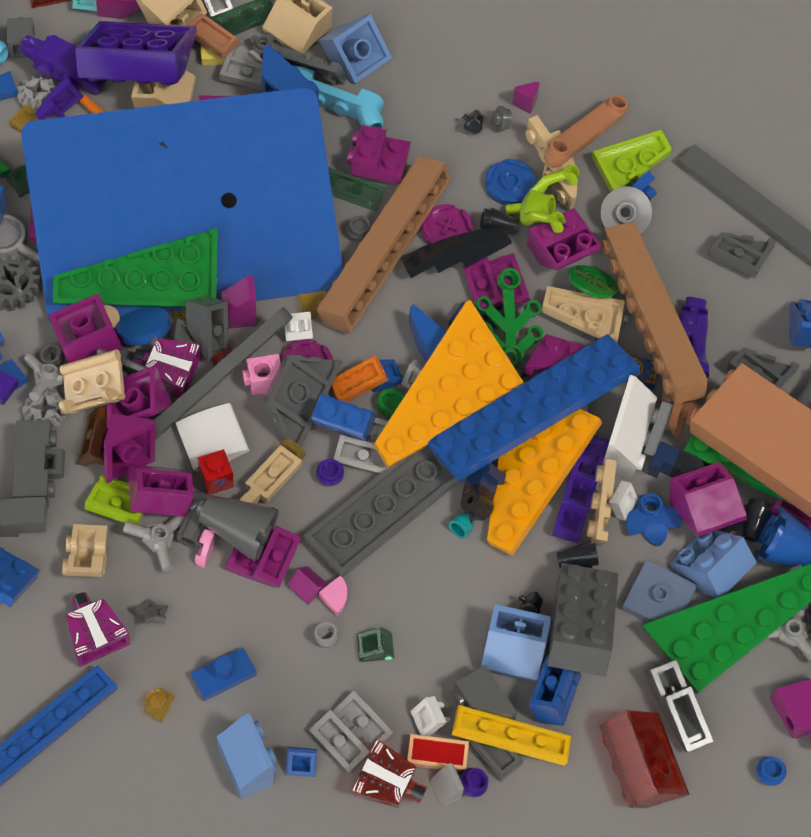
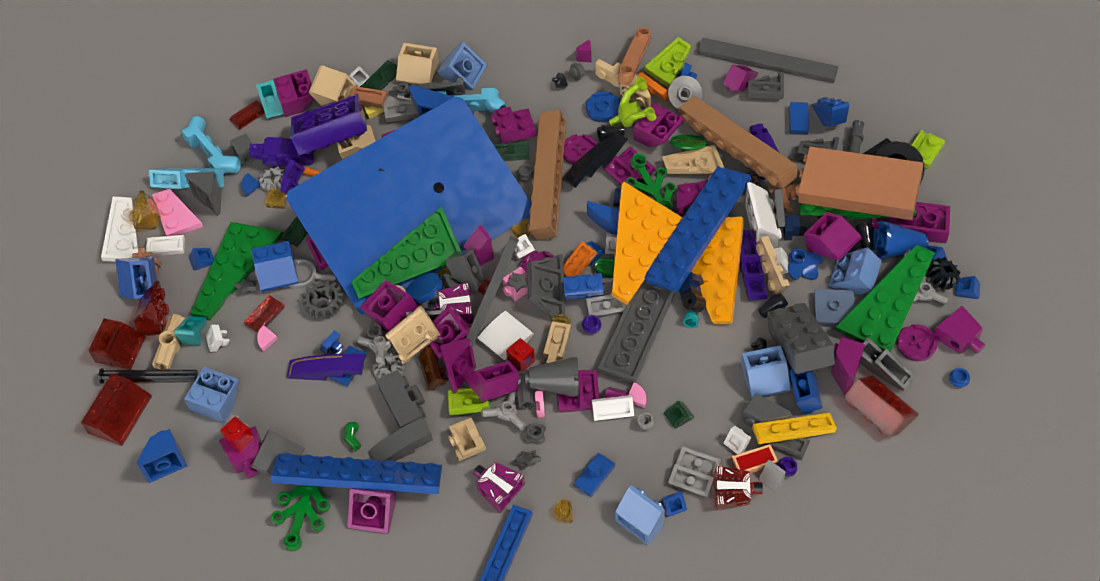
camera: 15 degrees left, 5 degrees down
none -> dark grey piece [507,272,528,292]
none -> dark grey plate [525,423,546,443]
none -> white tile [592,395,634,421]
none -> orange plate [637,72,669,103]
none -> magenta slope [723,64,758,93]
none -> blue tile [790,102,809,134]
none -> magenta slope [831,337,865,397]
none -> magenta tile [897,324,938,362]

